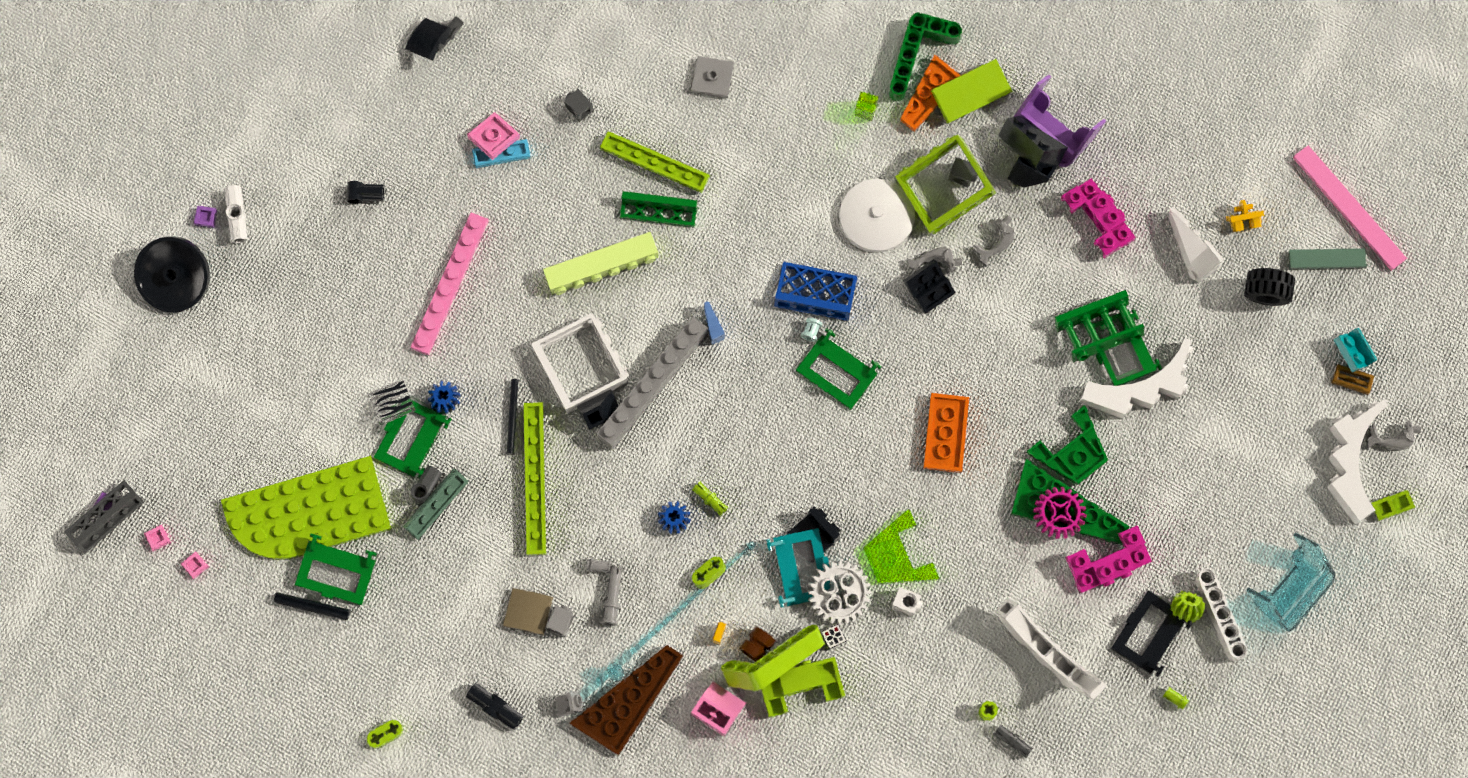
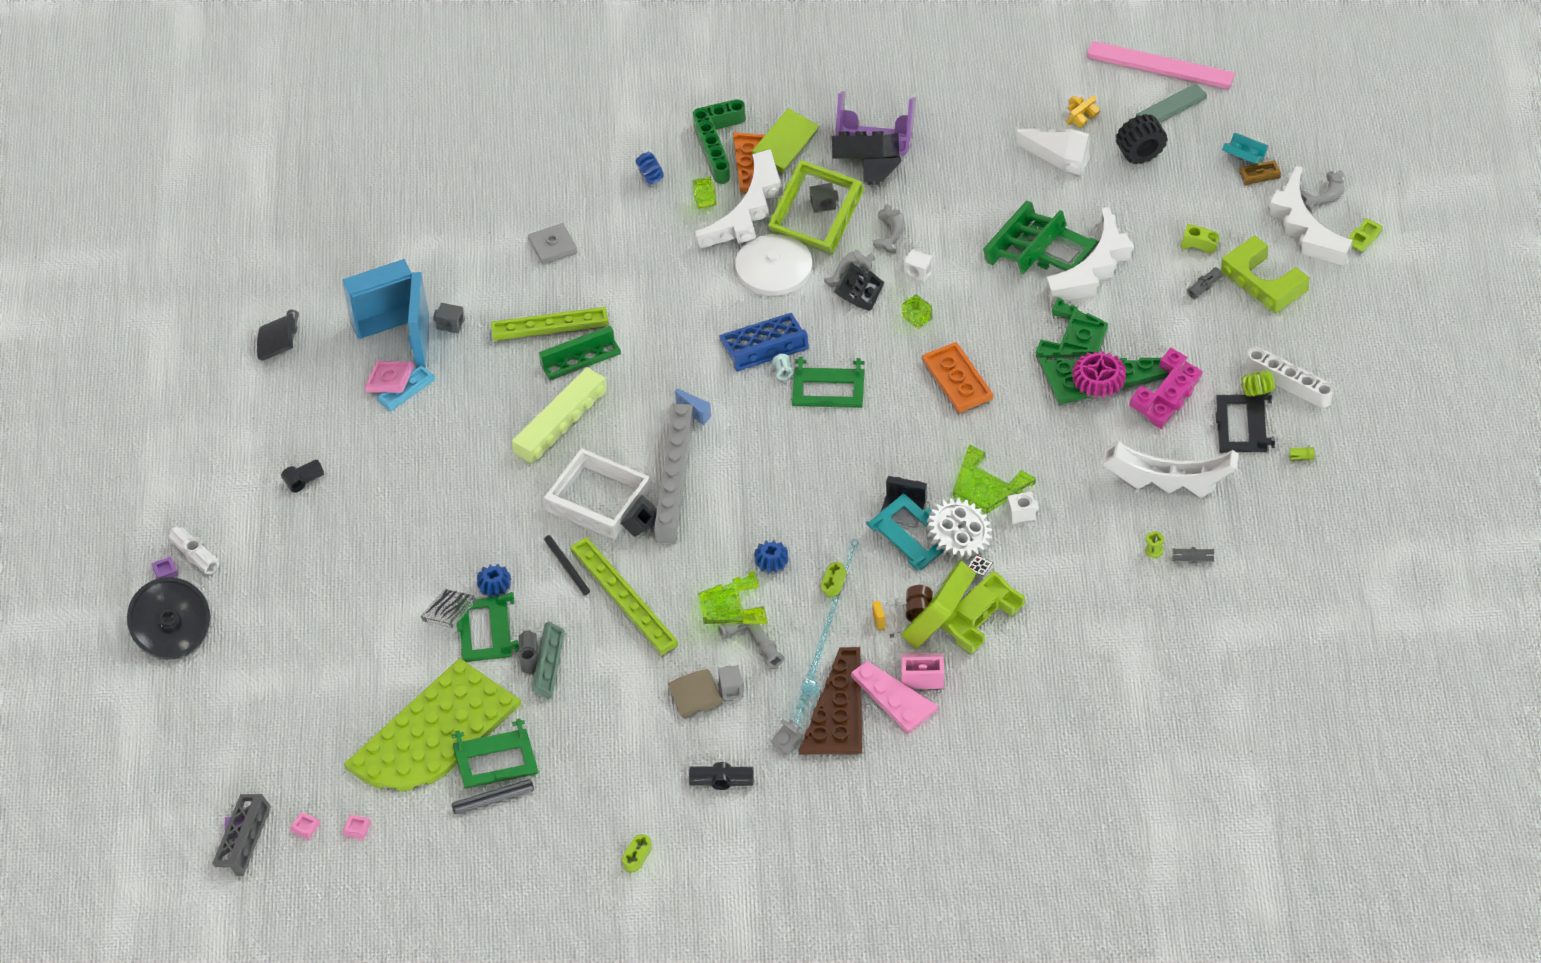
camera: 30 degrees left, 25 degrees down
bright pink plate [411,212,489,356] -> none
lime pin [692,481,729,516] -> none
dark pink bracket [1061,178,1136,259] -> none
clear light blue windscreen [1246,532,1335,632] -> none
none -> dark azure container [342,259,429,369]
none -> blue gear [636,151,664,185]
none -> white arch [695,149,784,249]
none -> clear neon green wing [697,570,768,624]
none -> bright pink wing [851,661,939,734]
none -> white brick [902,249,933,282]
none -> clear neon green brick [902,294,932,329]
none -> lime leg [1181,223,1220,253]
none -> dark grey pin [1187,267,1223,299]
none -> lime arch [1221,235,1310,313]

